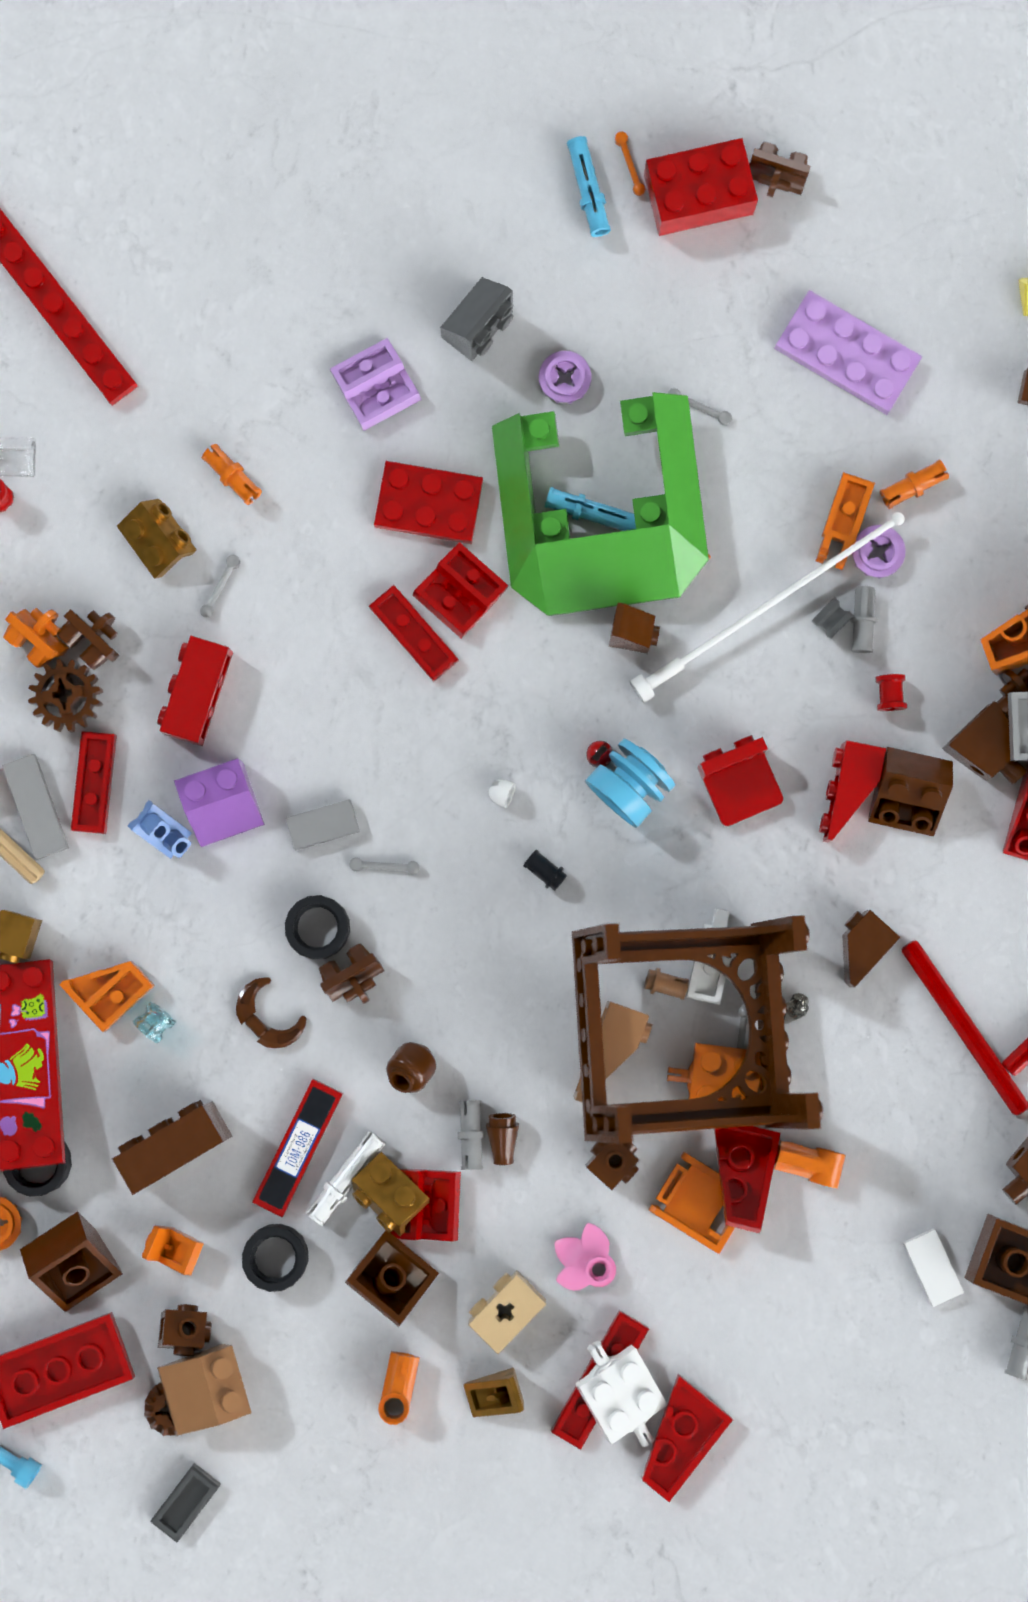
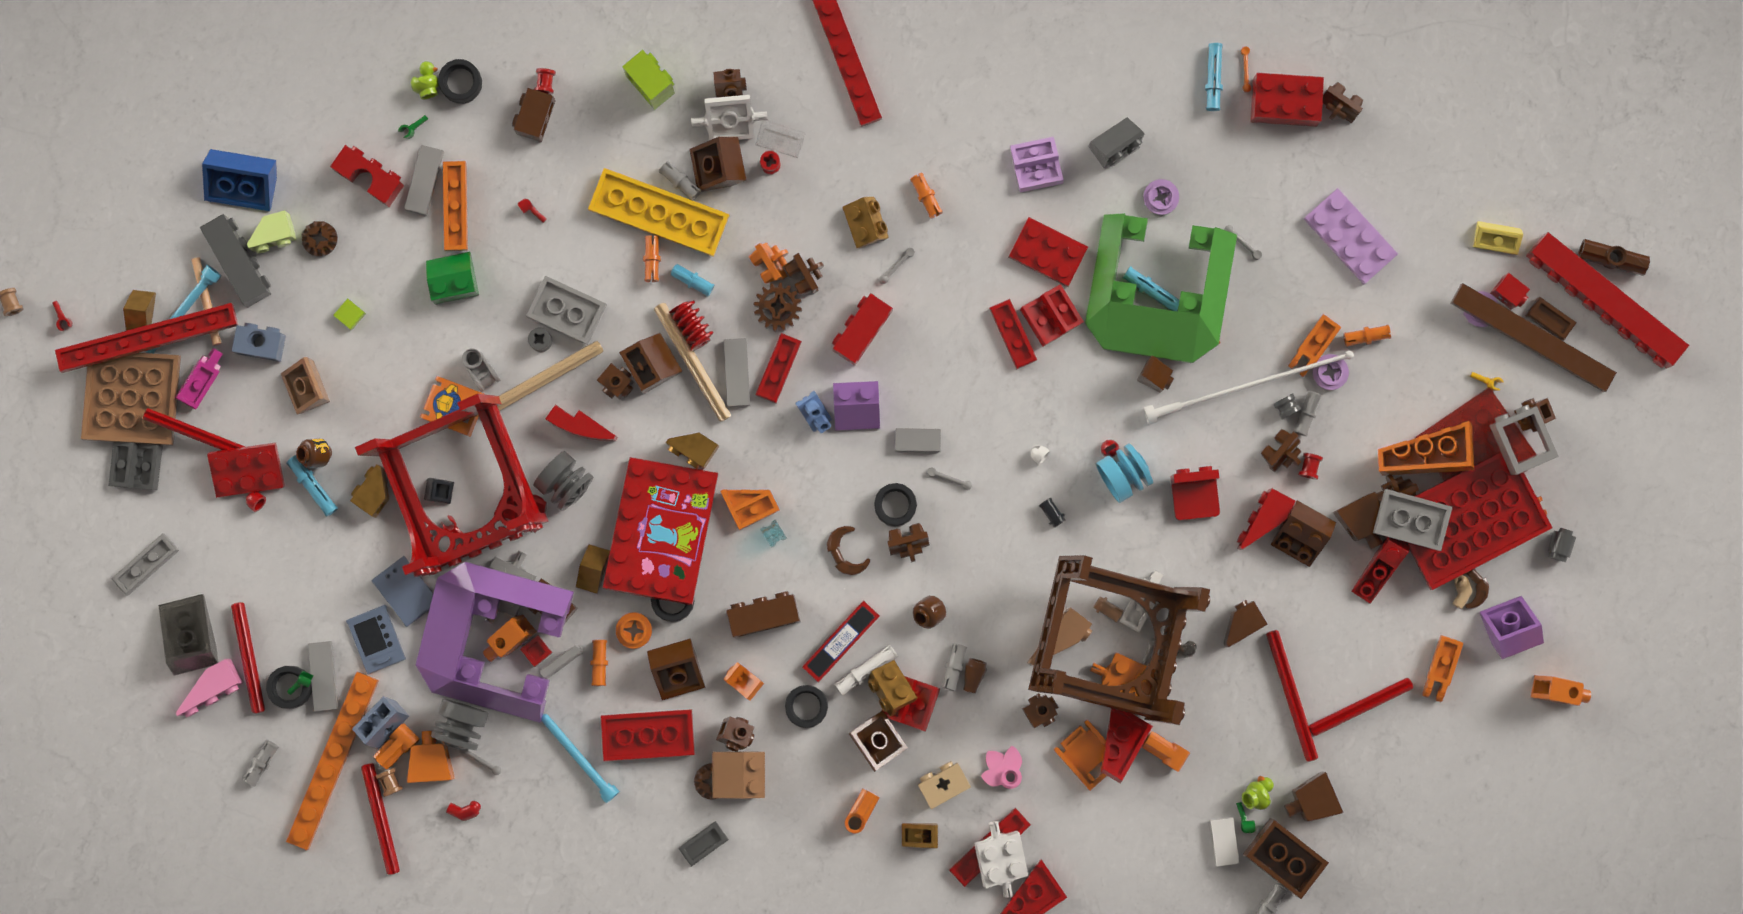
camera: 15 degrees right, 0 degrees up
none -> green hand [1236,802,1255,833]
none -> lime animal [1242,776,1274,810]
none -> reddish brown hips [1261,429,1302,472]

